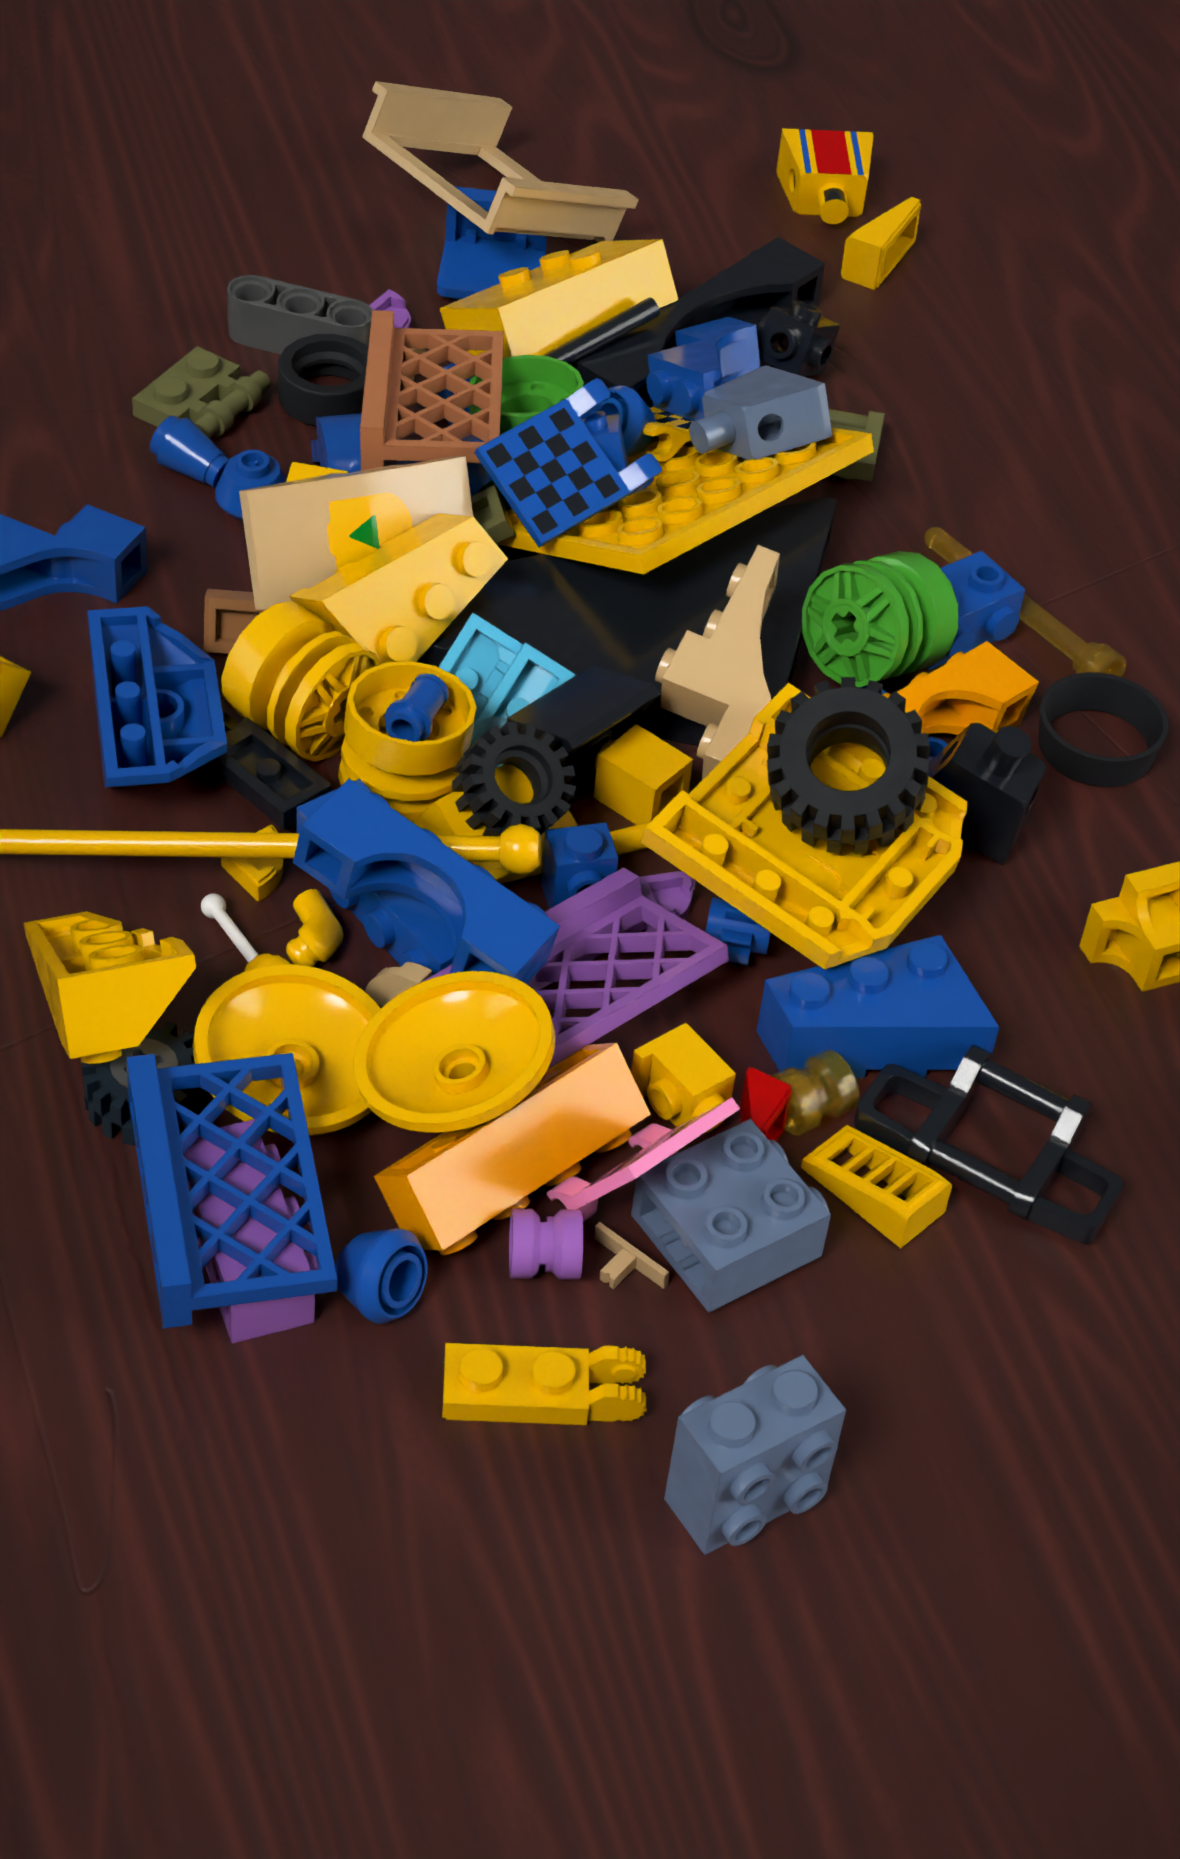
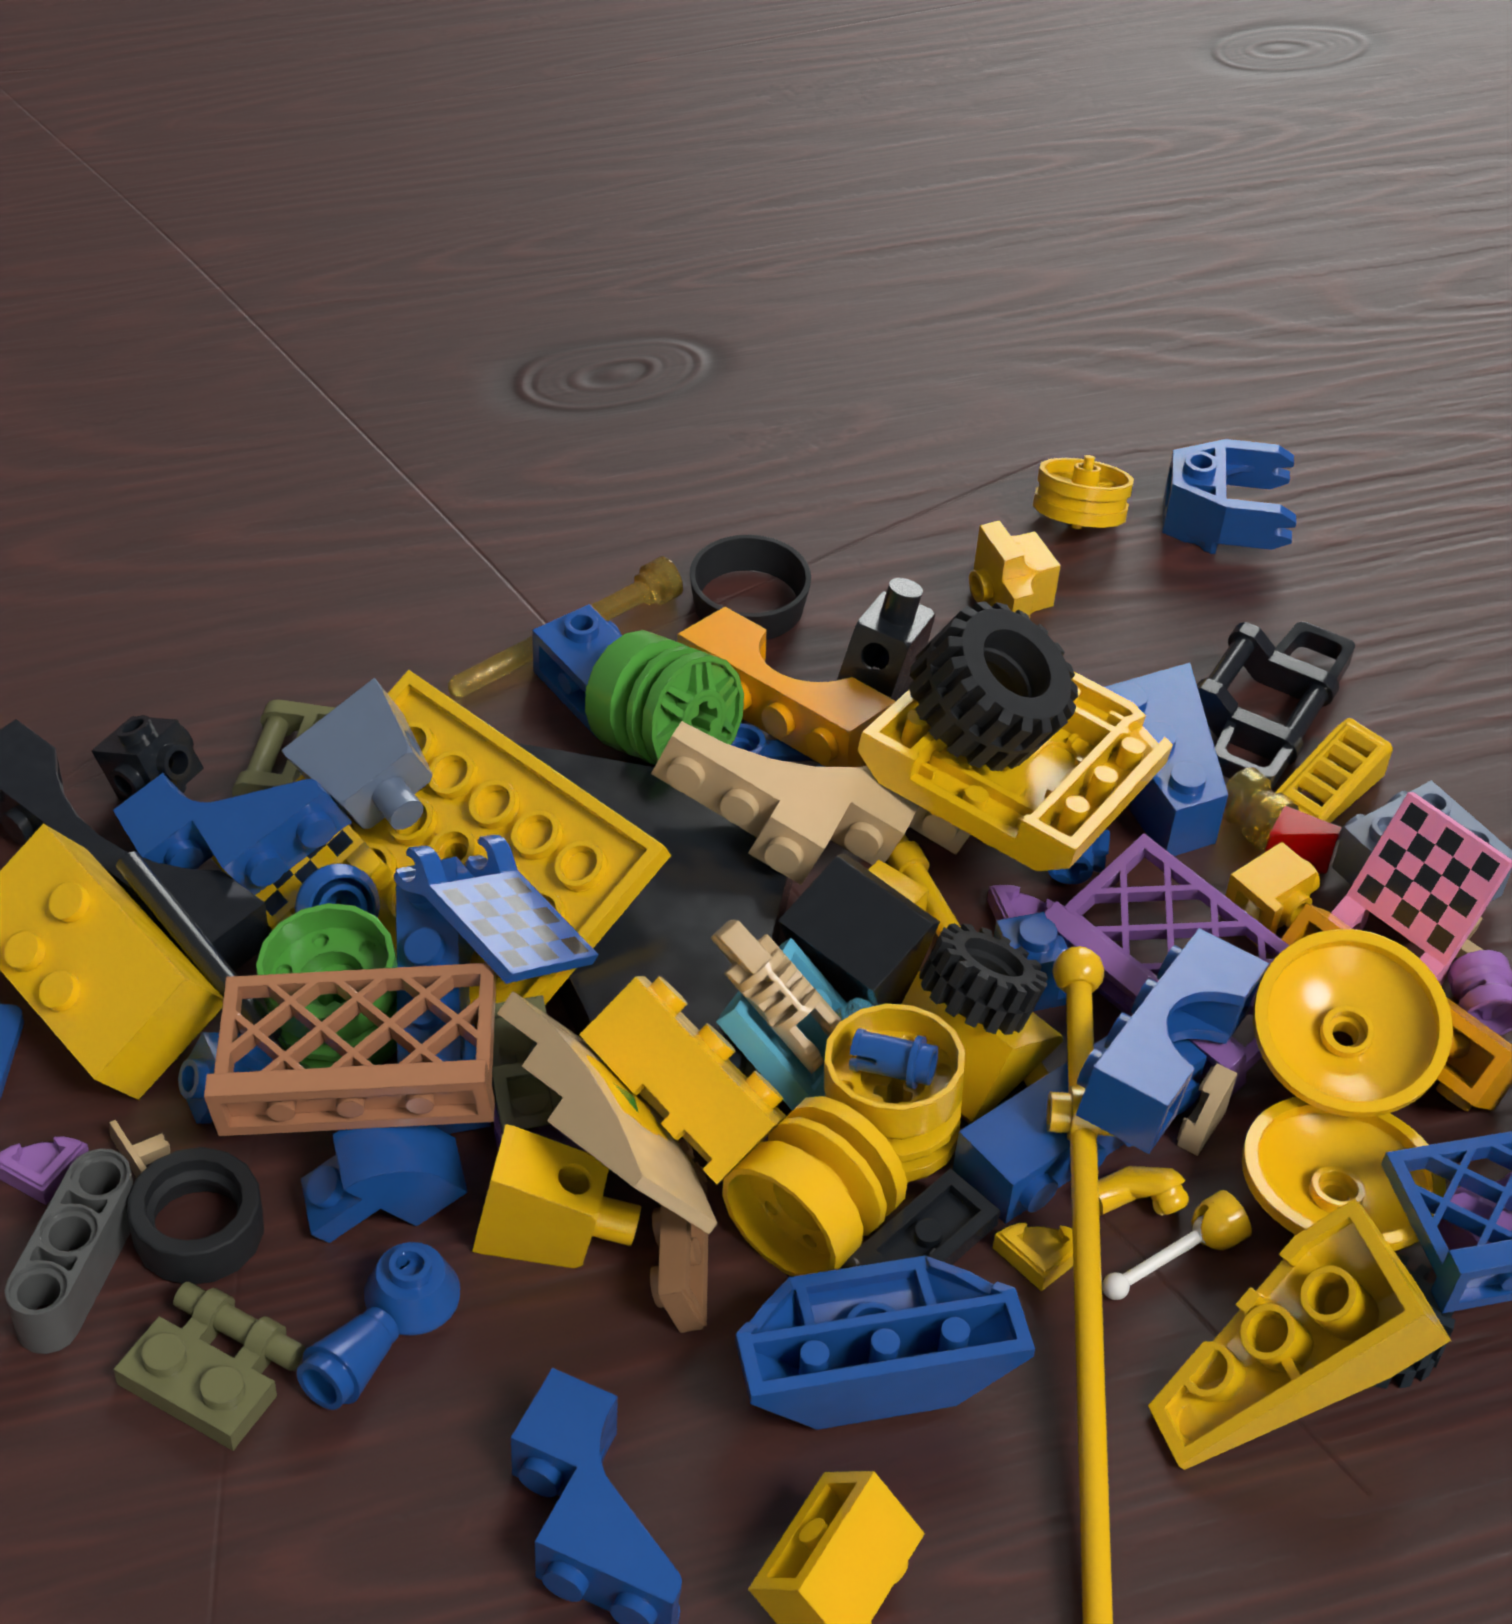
camera: 90 degrees left, 0 degrees up
none -> tan hinge [711,920,842,1074]

